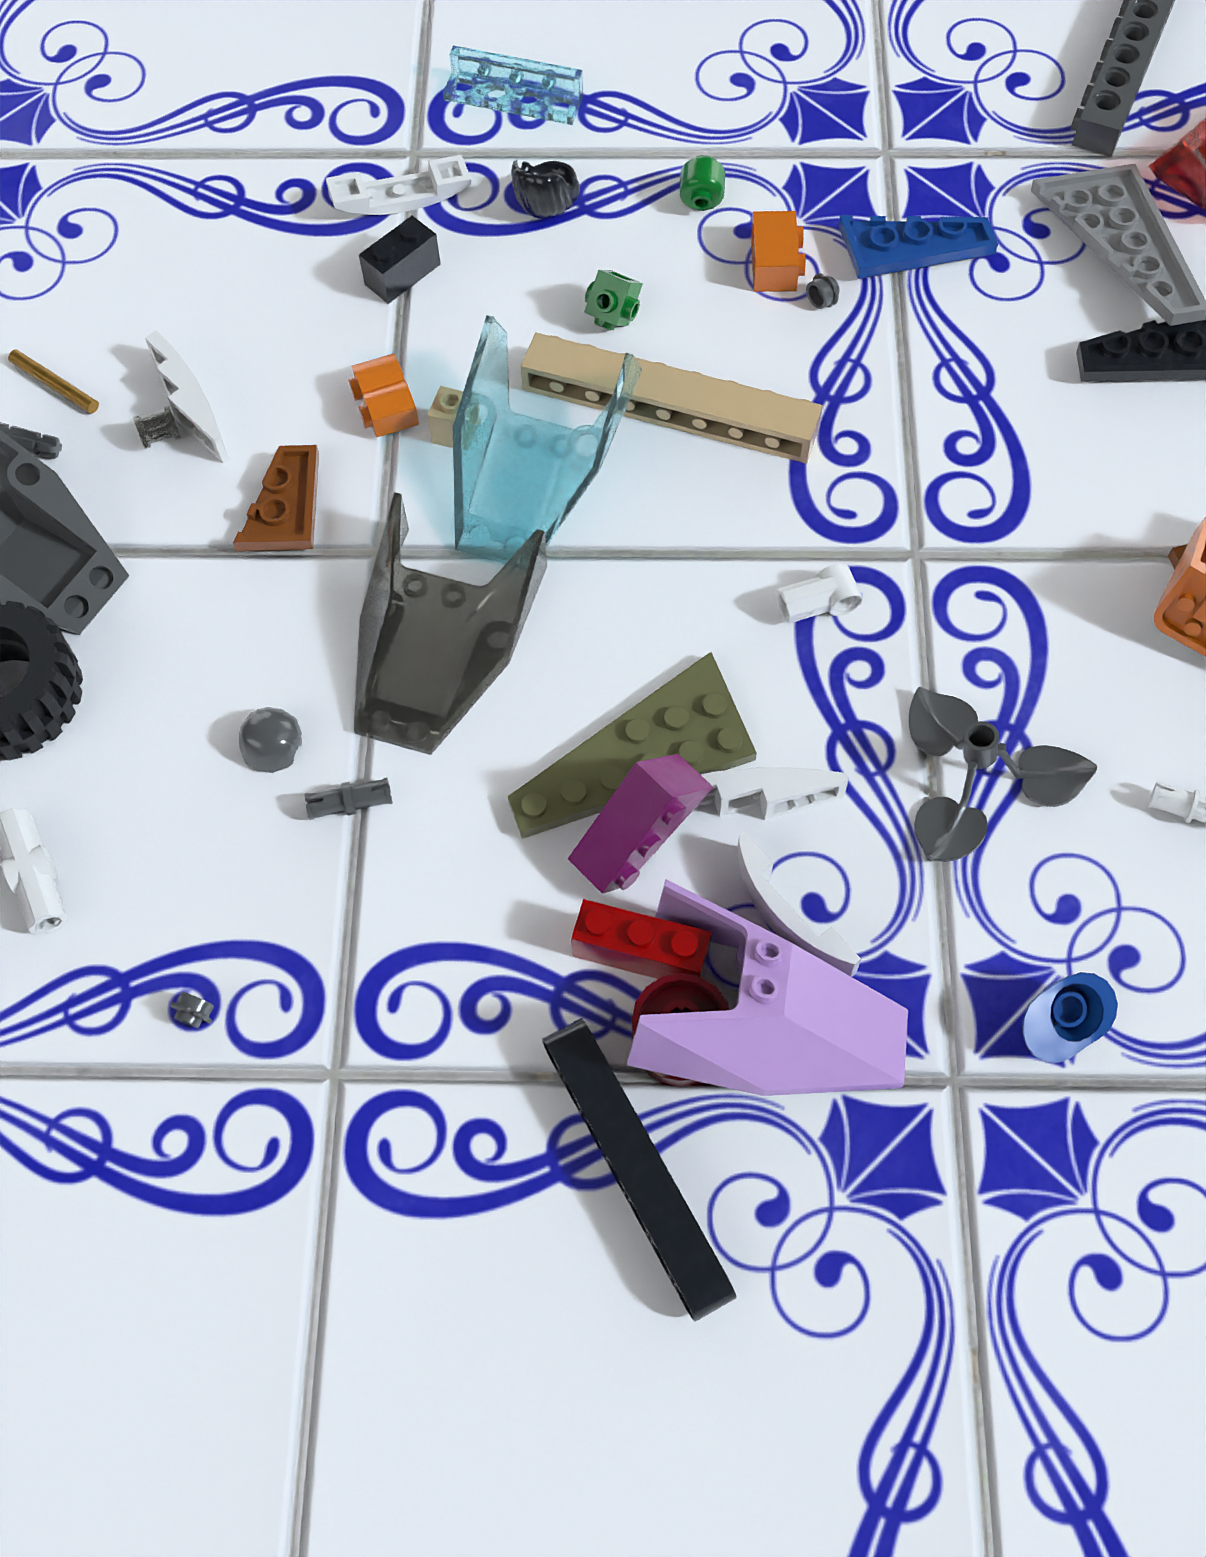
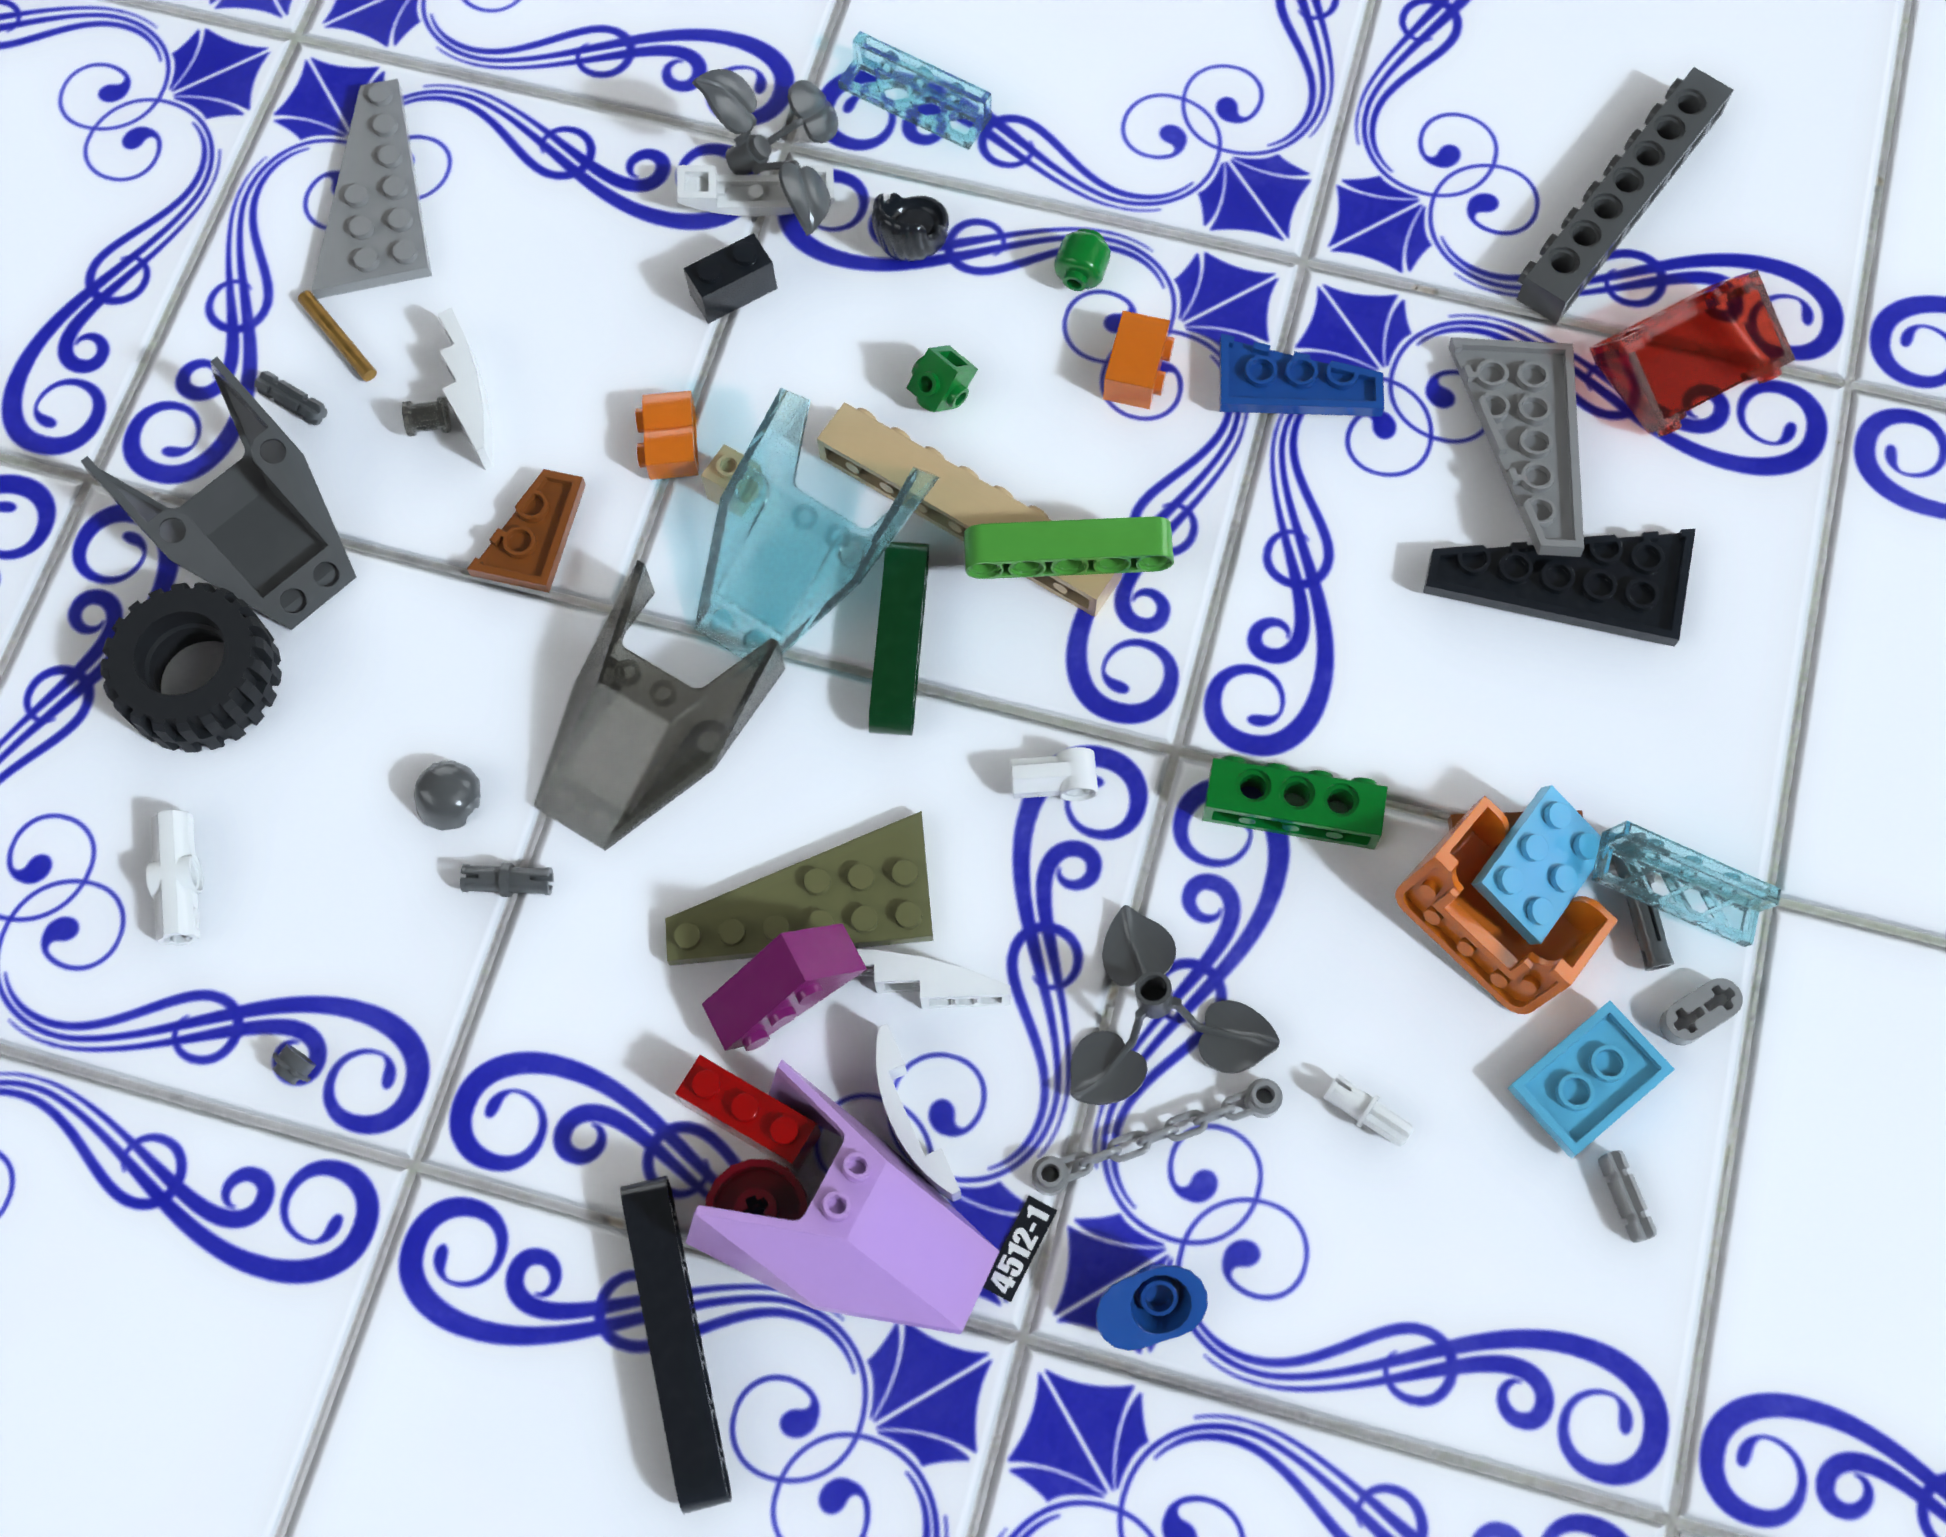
camera: 15 degrees right, 5 degrees up
dark grey plate [806,273,840,309] -> none
none -> light grey wing [311,78,432,299]
none -> dark grey plant [692,69,838,236]
none -> dark green beam [869,541,929,736]
none -> bright green beam [964,516,1174,579]
none -> black sticker [983,1196,1057,1302]
none -> light grey piece [1032,1078,1283,1196]
none -> green brick [1202,756,1388,850]

